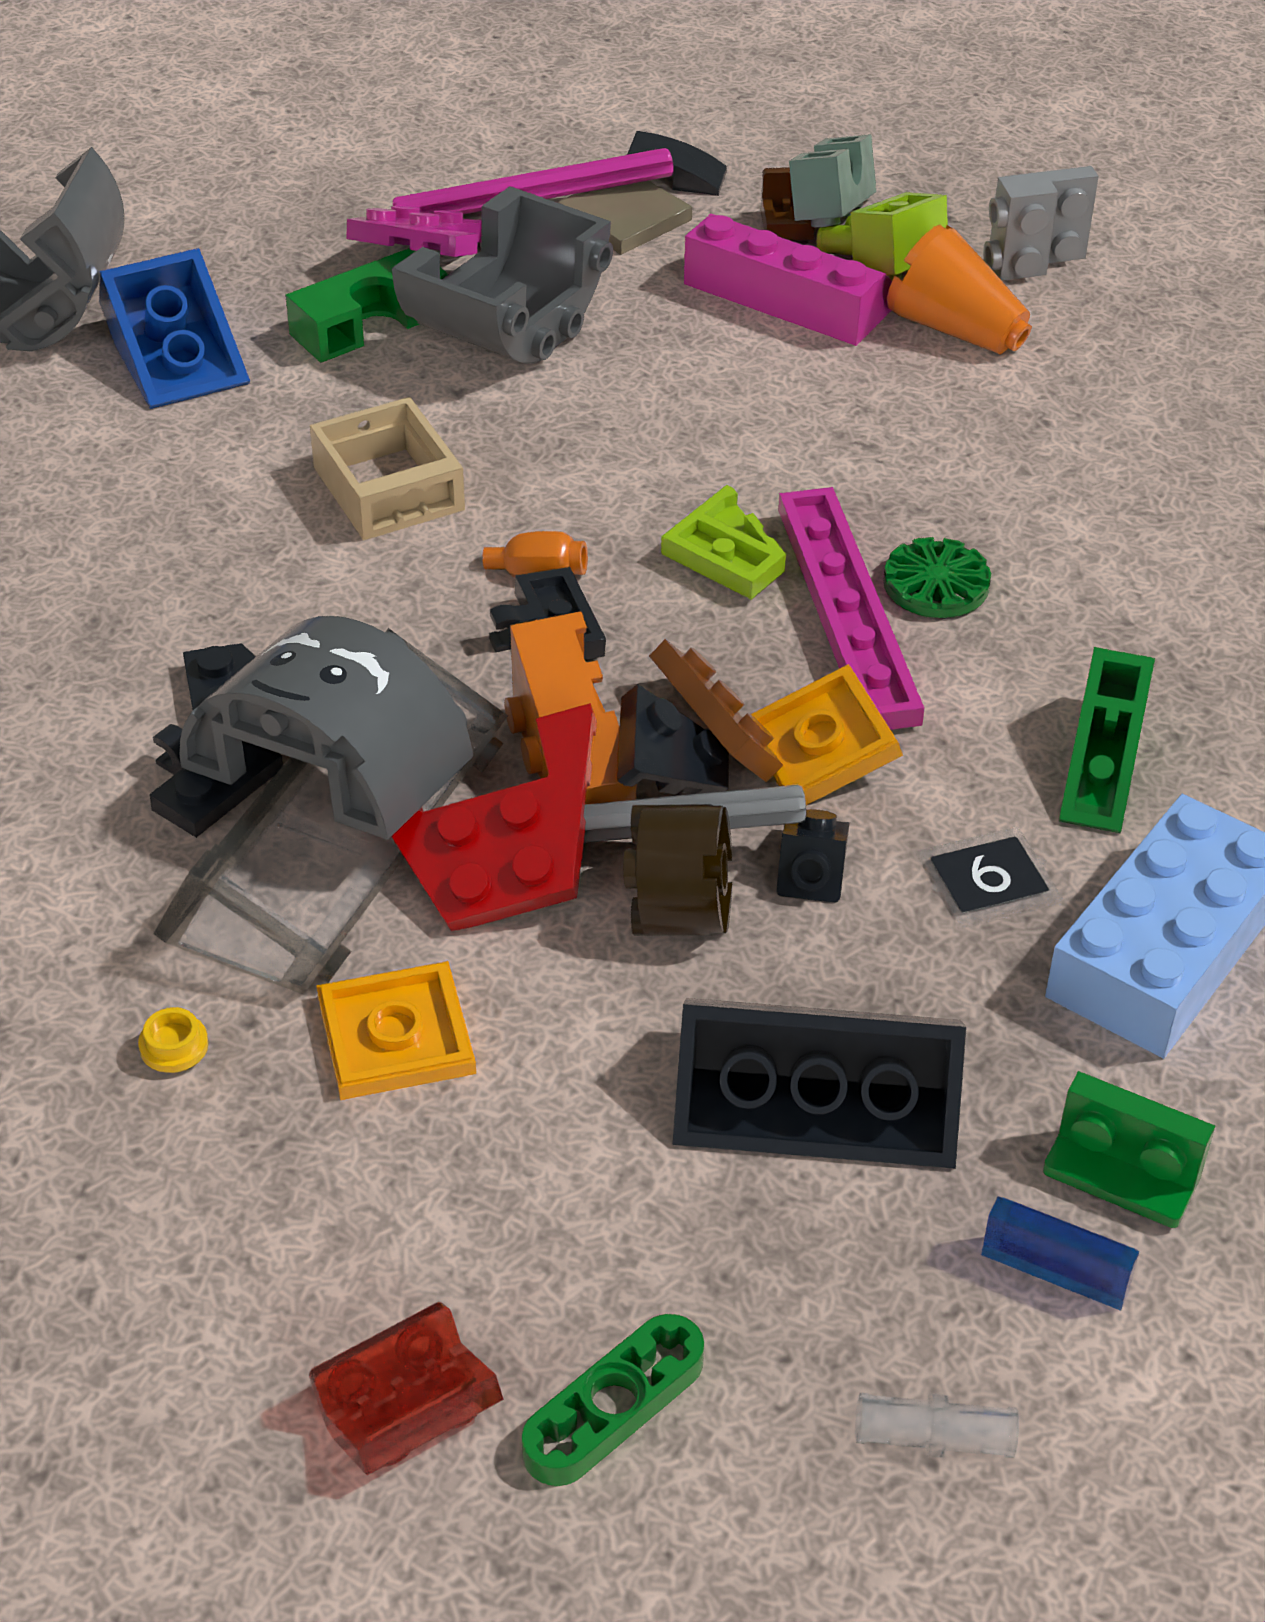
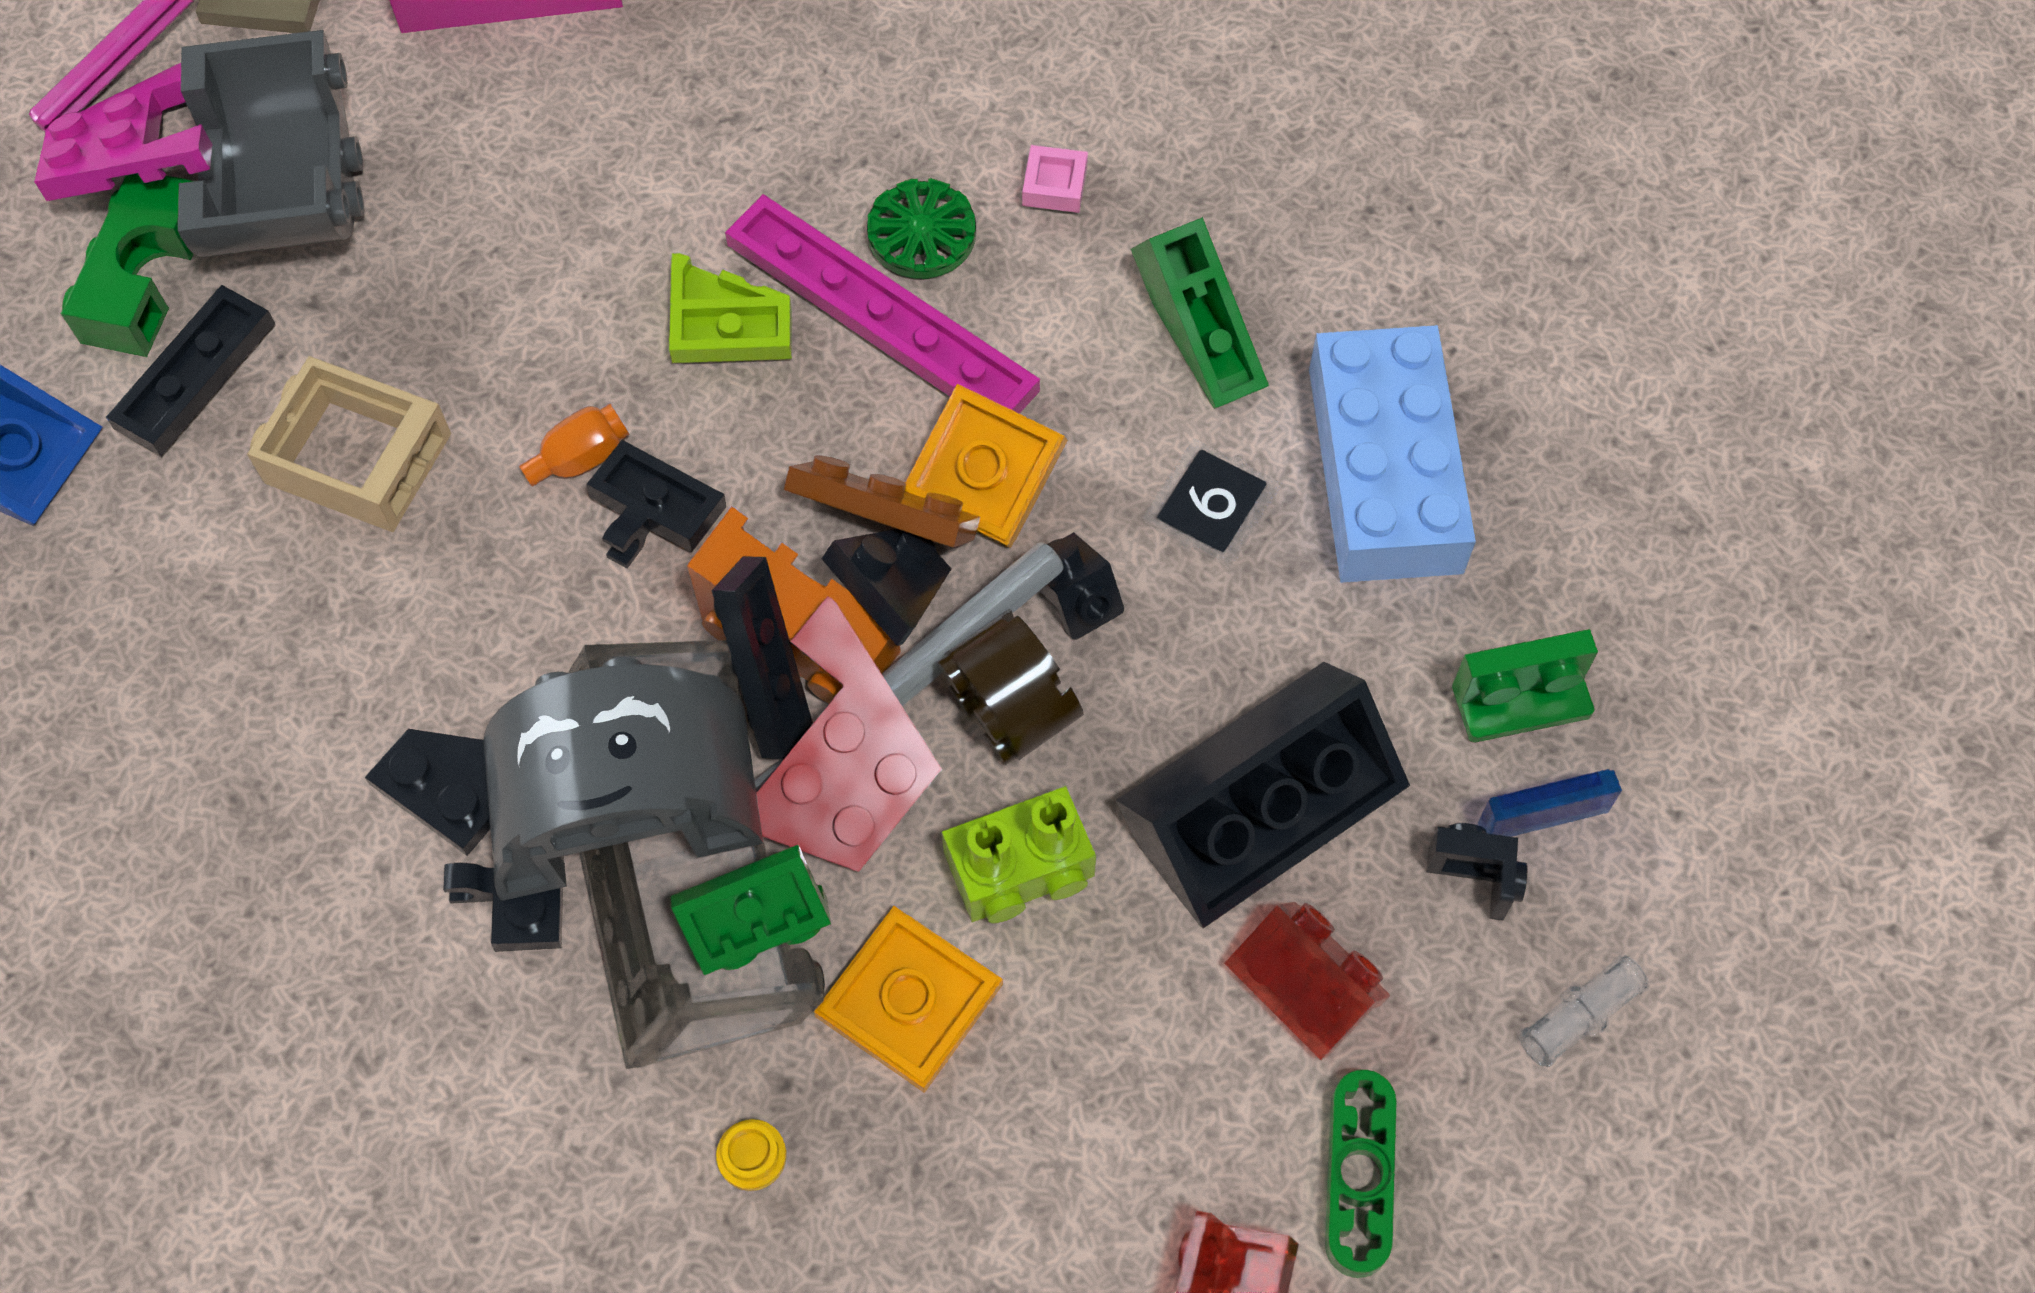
camera: 40 degrees left, 20 degrees up
none -> black plate [106,285,275,456]
none -> green bracket [671,845,831,975]
none -> black plate [711,556,813,759]
none -> lime brick [942,786,1096,923]
none -> bright pink plate [1022,145,1088,213]
none -> clear red bracket [1224,902,1390,1060]
none -> black bracket [1426,823,1528,921]

